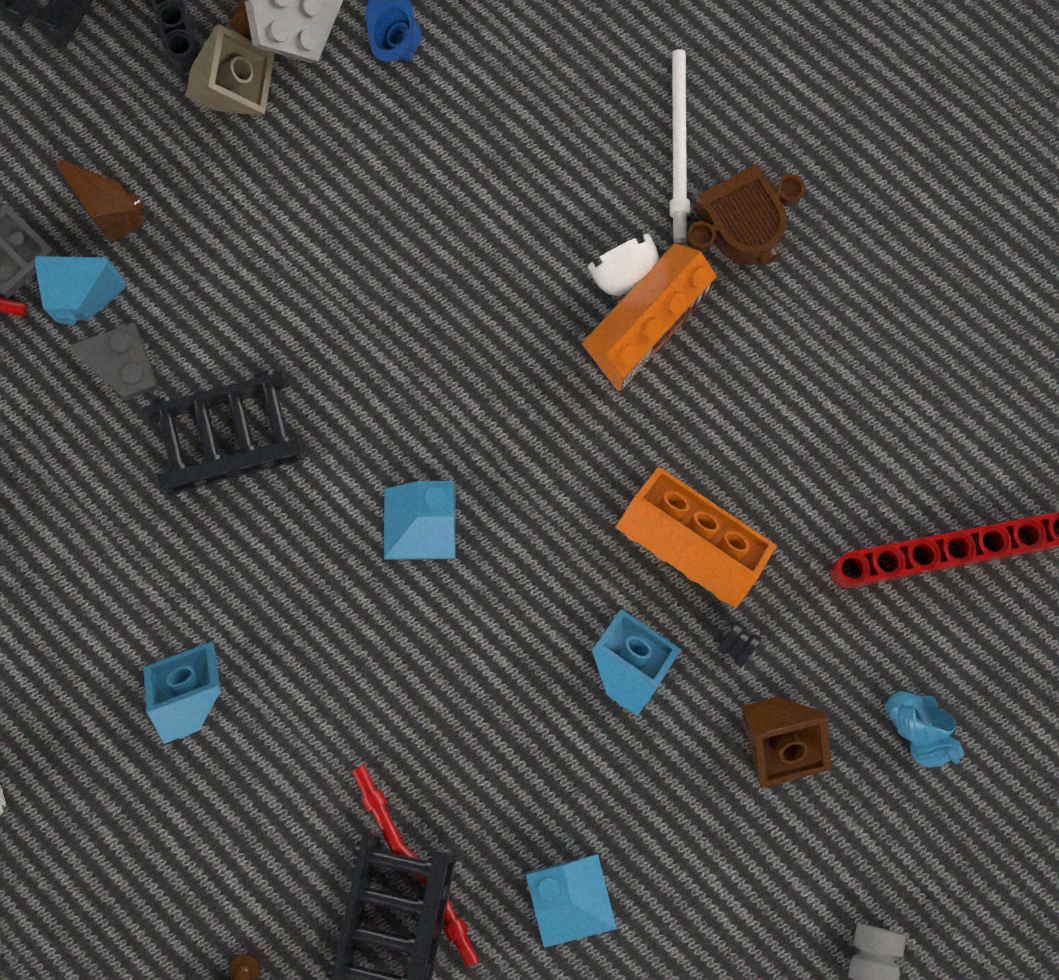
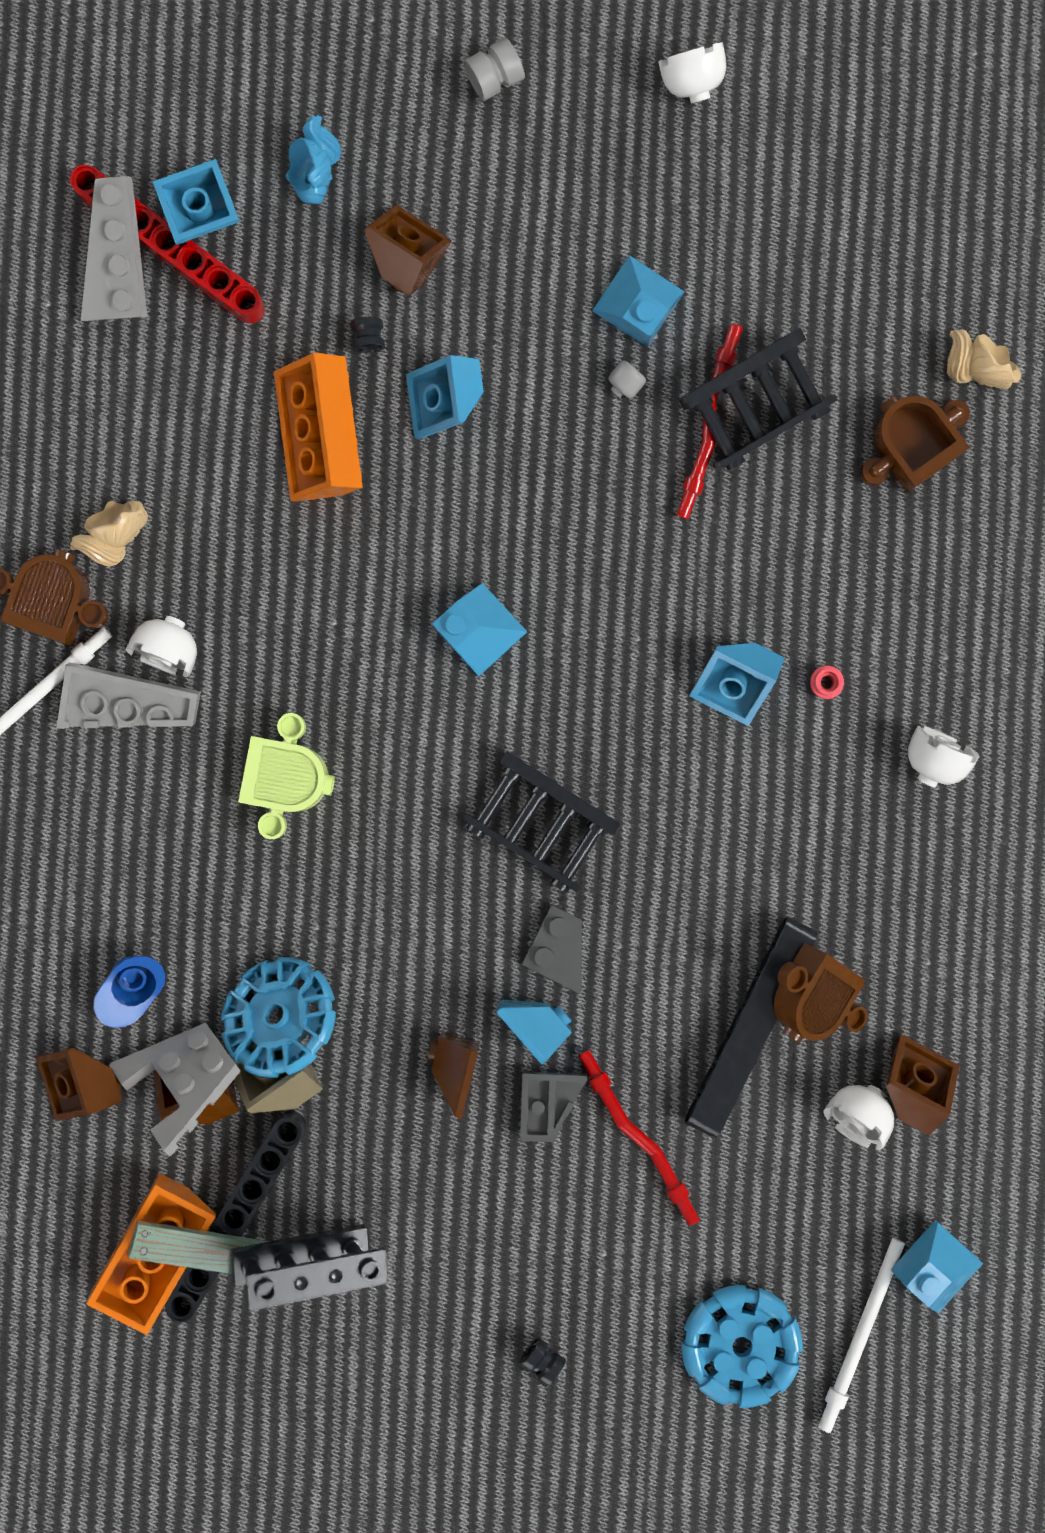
camera: 130 degrees left, 10 degrees up
orange slope [582,243,717,391] -> none
none -> light grey wing [56,662,201,729]
none -> tan hair [70,500,148,567]
none -> light grey wing [80,176,147,321]
none -> dark azure slope [153,159,240,245]
none -> dark azure plate [221,957,336,1078]
none -> yellowish green piece [238,713,335,839]
none -> light grey piece [608,360,646,398]
none -> coral plate [810,666,844,699]

